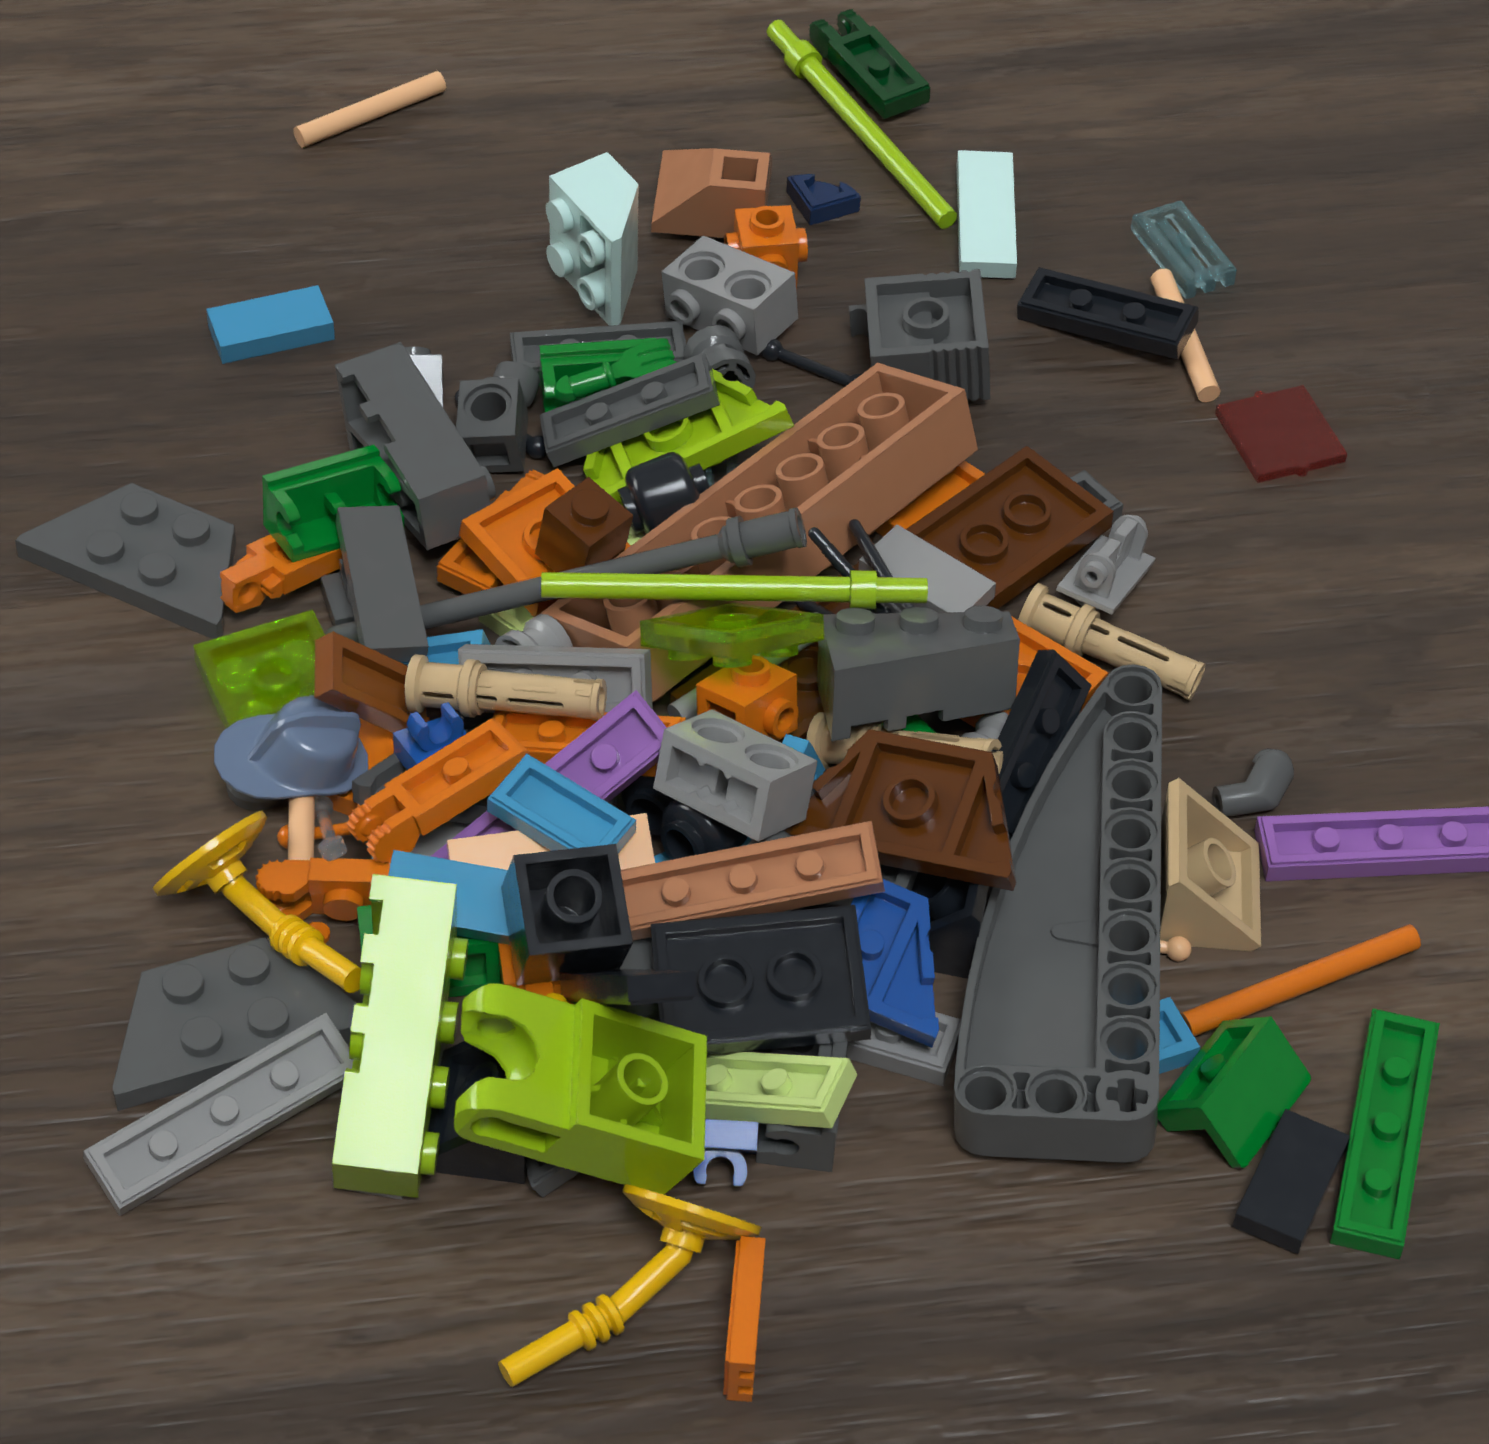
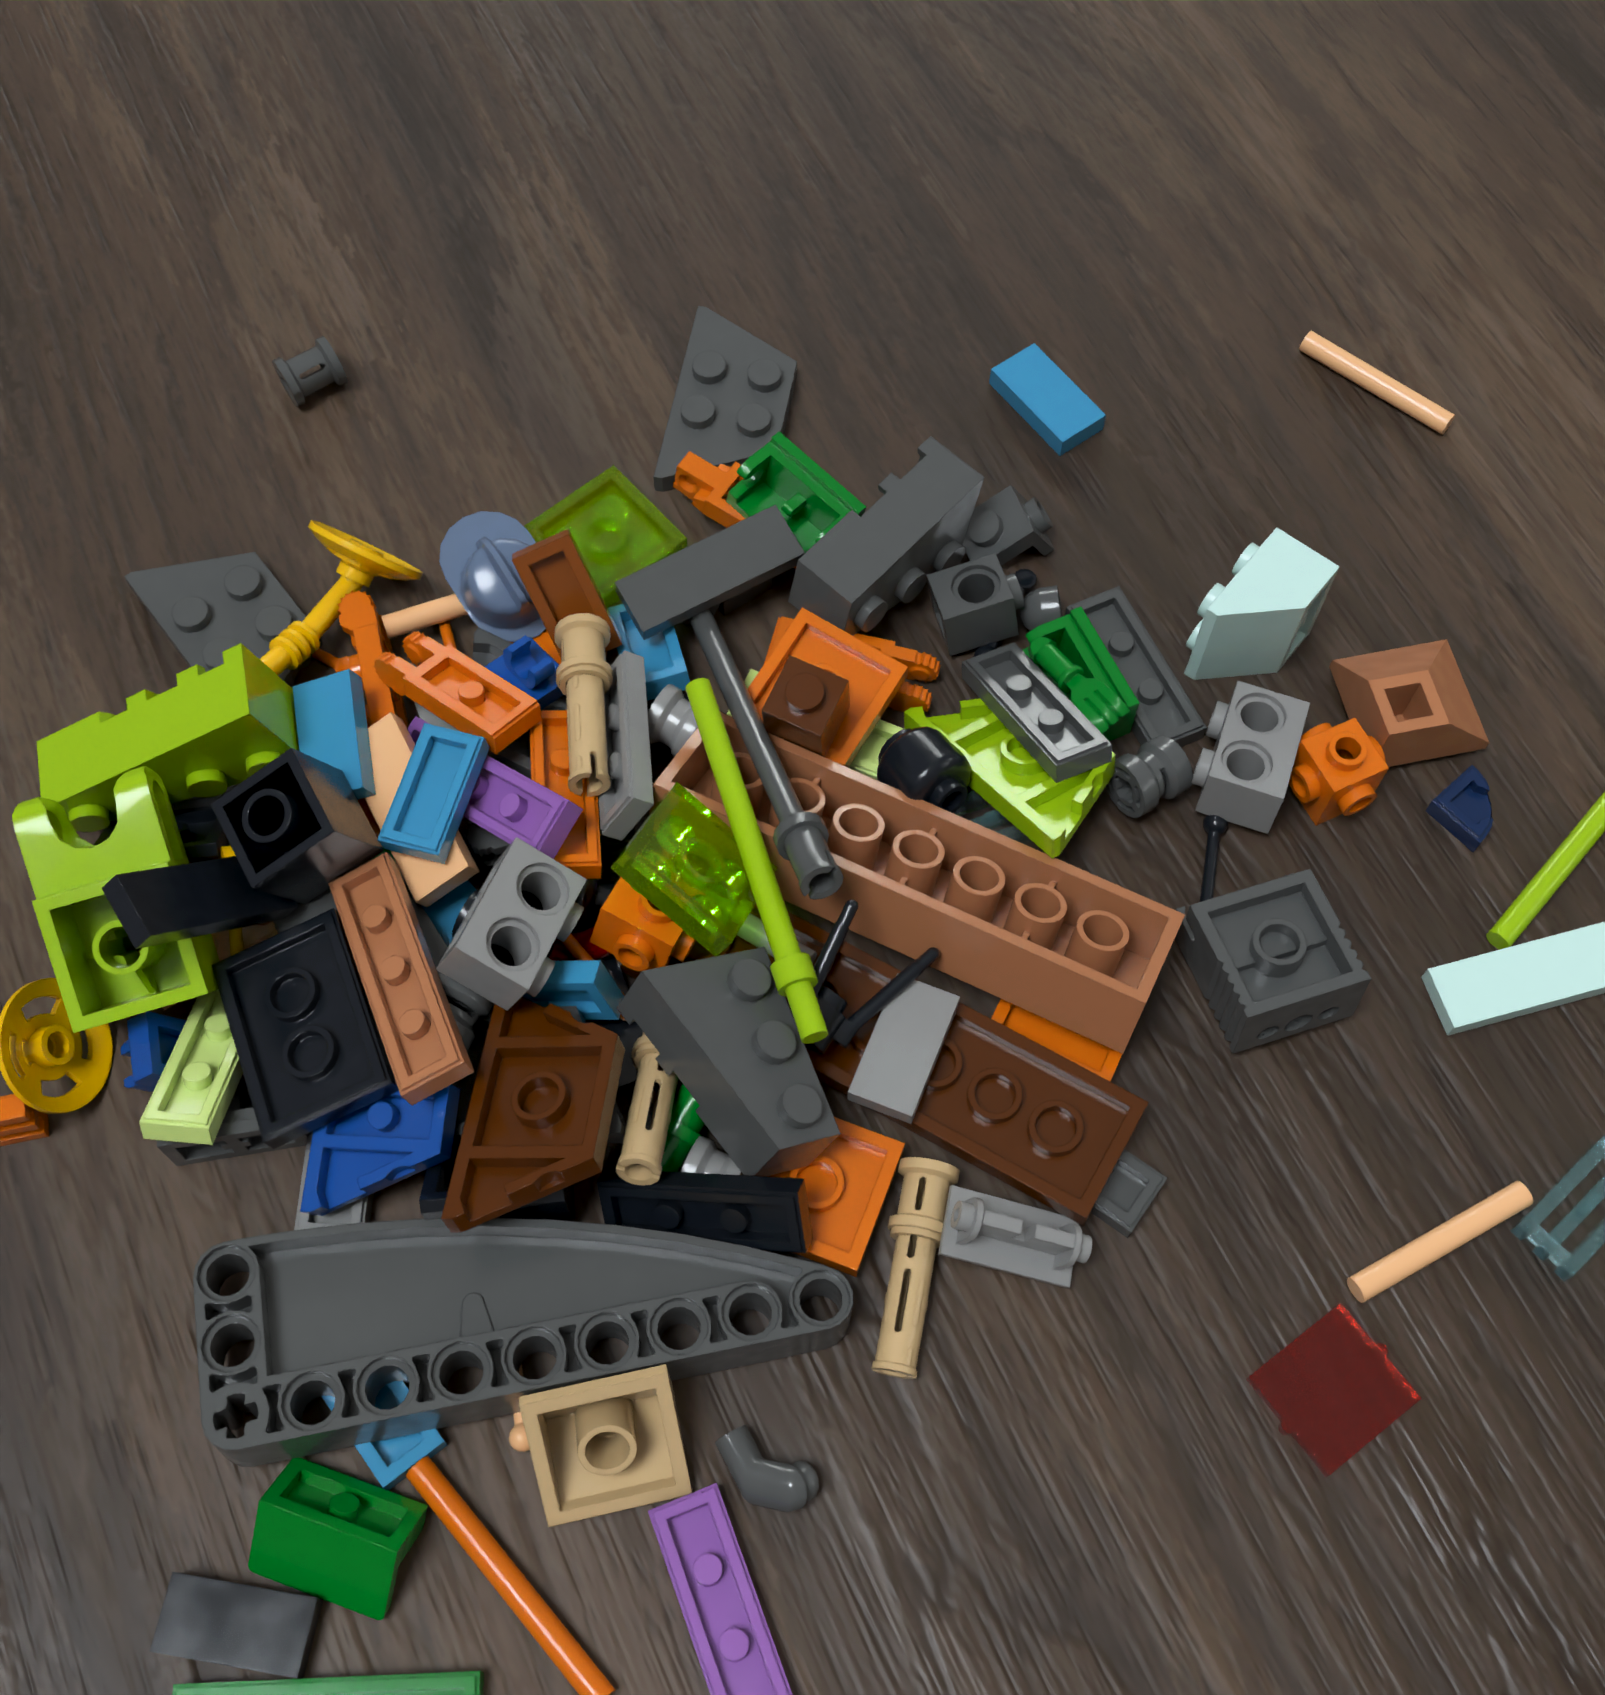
camera: 75 degrees right, 15 degrees up
light grey tile [83,1013,353,1216] -> none
clear hinge [315,795,347,861] -> none
black tile [1017,267,1199,360] -> none

